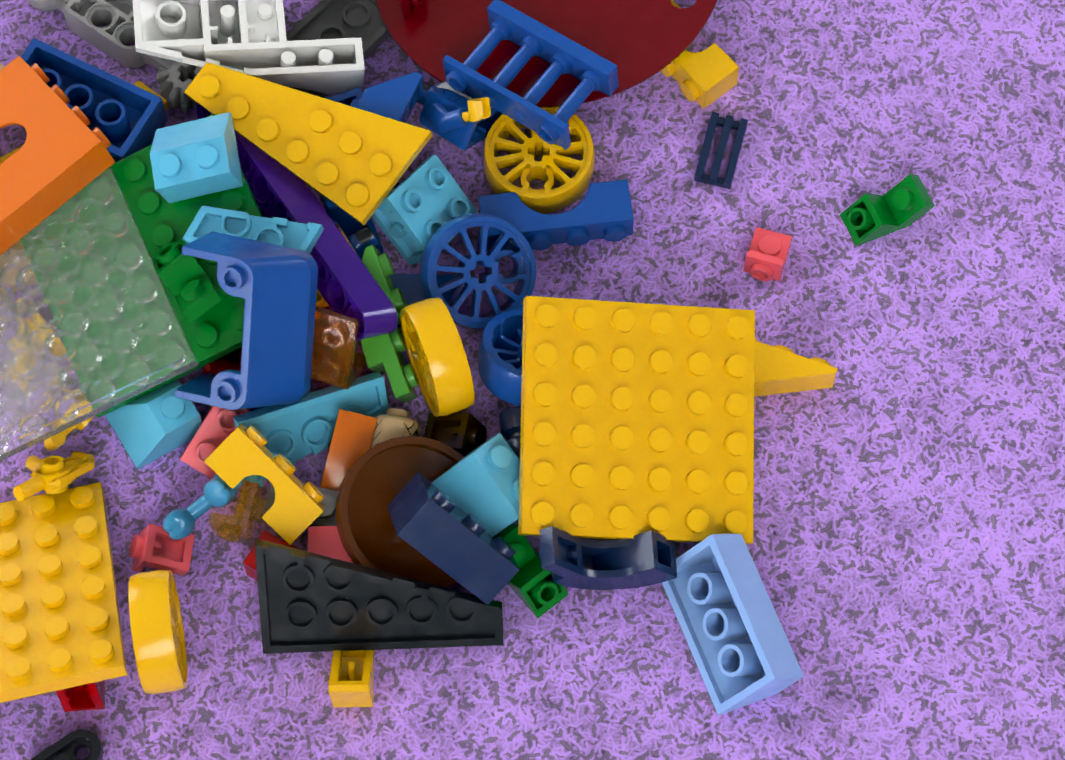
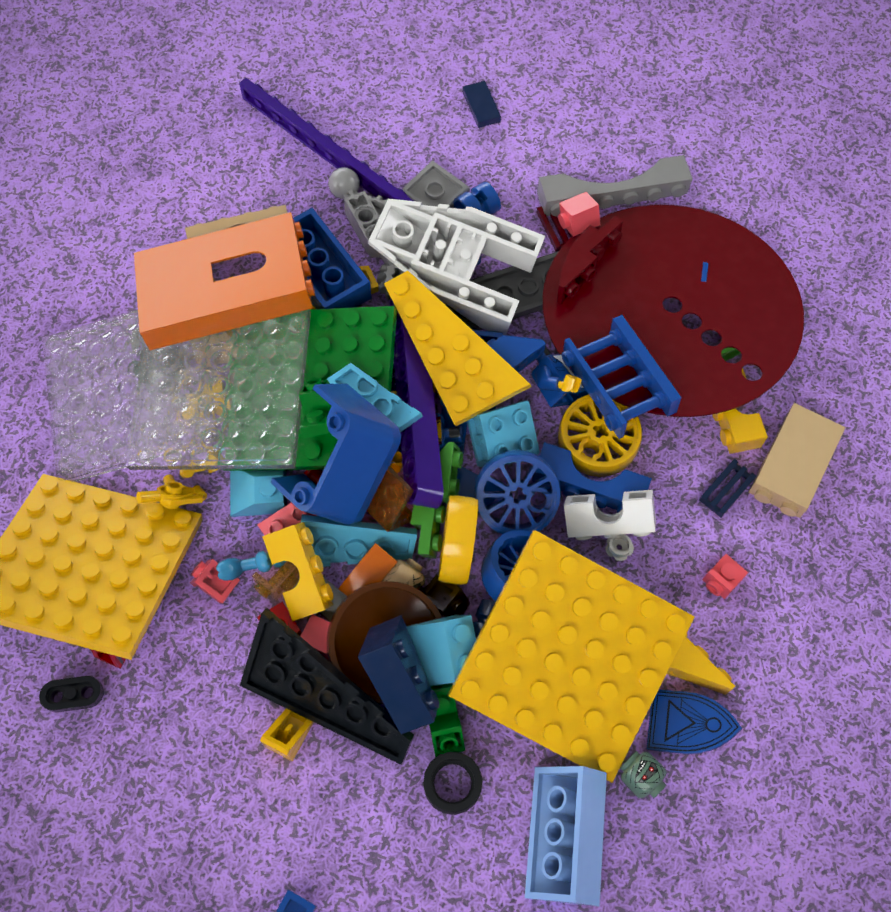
camera: 25 degrees right, 0 degrees up
yellow piece [128,570,188,694] -> none
medium azure slope [150,112,243,203] -> none
dark blue arch [539,526,677,590] -> none
green slope [840,174,935,246] -> none
none -> black tyre [423,751,483,815]
none -> white arch [564,490,656,540]
none -> white plate [605,534,634,561]
none -> sand green head [620,751,666,799]
none -> blue shield [646,690,742,754]
none -> tan brick [748,403,846,518]

